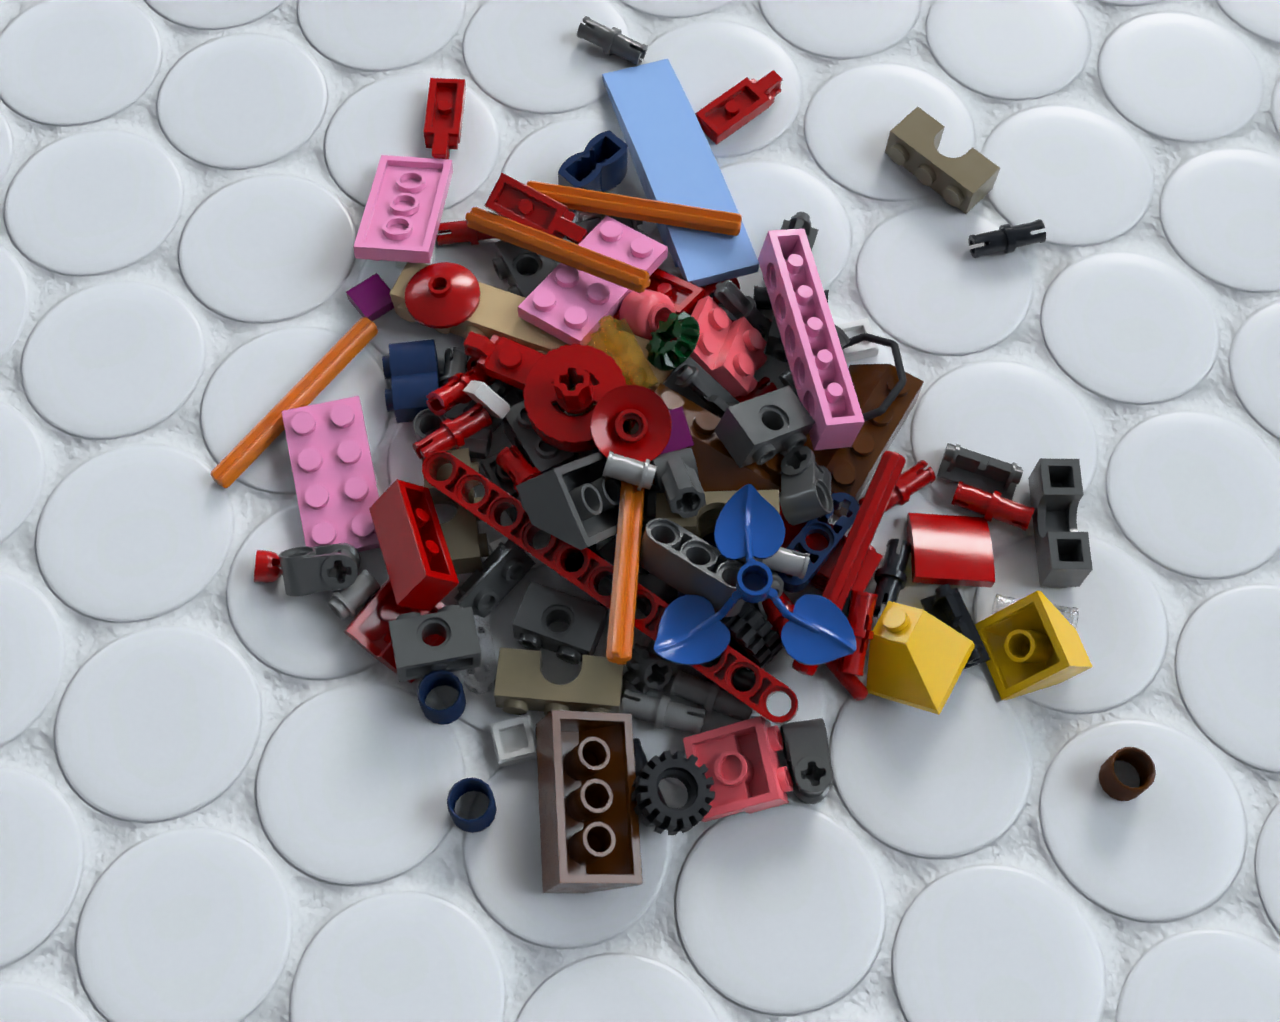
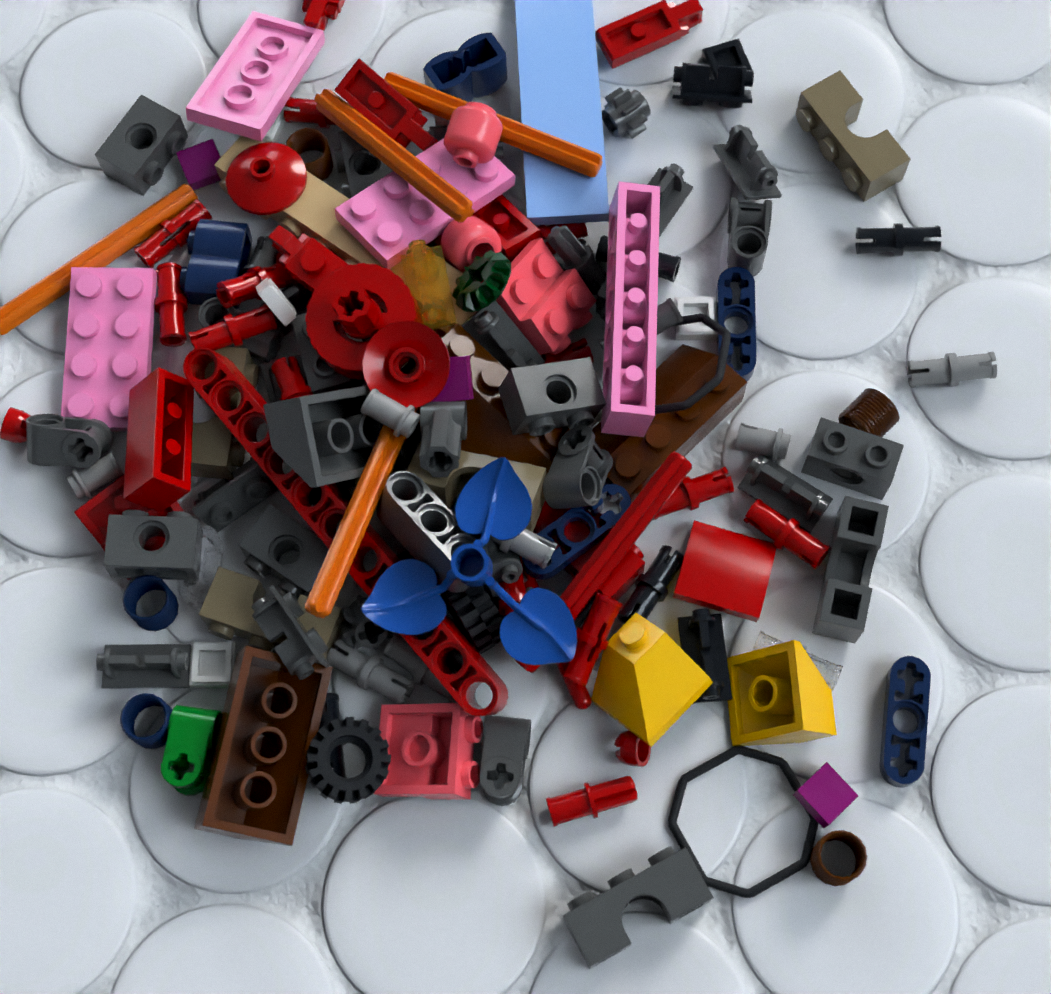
camera: 20 degrees right, 5 degrees up
none -> dark grey brick [95,94,188,196]
none -> dark grey hinge [96,644,191,689]
none -> red pin [133,199,213,268]
none -> red pin [154,263,188,347]
none -> green piece [161,705,222,796]
none -> dark grey hinge [252,585,330,680]
none -> reddish brown piece [286,128,333,181]
none -> coral head [443,102,503,168]
none -> red axle [546,776,638,827]
none -> dark grey arch [563,846,714,969]
none -> dark grey gear [602,87,651,139]
none -> red hinge [614,731,651,767]
none -> black piece [668,746,819,898]
none -> black hinge [672,63,754,108]
none -> black tile [701,38,753,80]
none -> dark grey hinge [713,125,782,200]
none -> dark blue beam [716,267,756,381]
none -> dark grey piece [727,197,772,276]
none -> light grey pin [735,423,791,462]
none -> magenta tile [792,762,858,828]
none -> dark grey brick [801,417,904,500]
none -> reddish brown piece [838,388,900,437]
none -> dark blue beam [879,656,931,788]
none -> light grey pin [907,352,997,388]

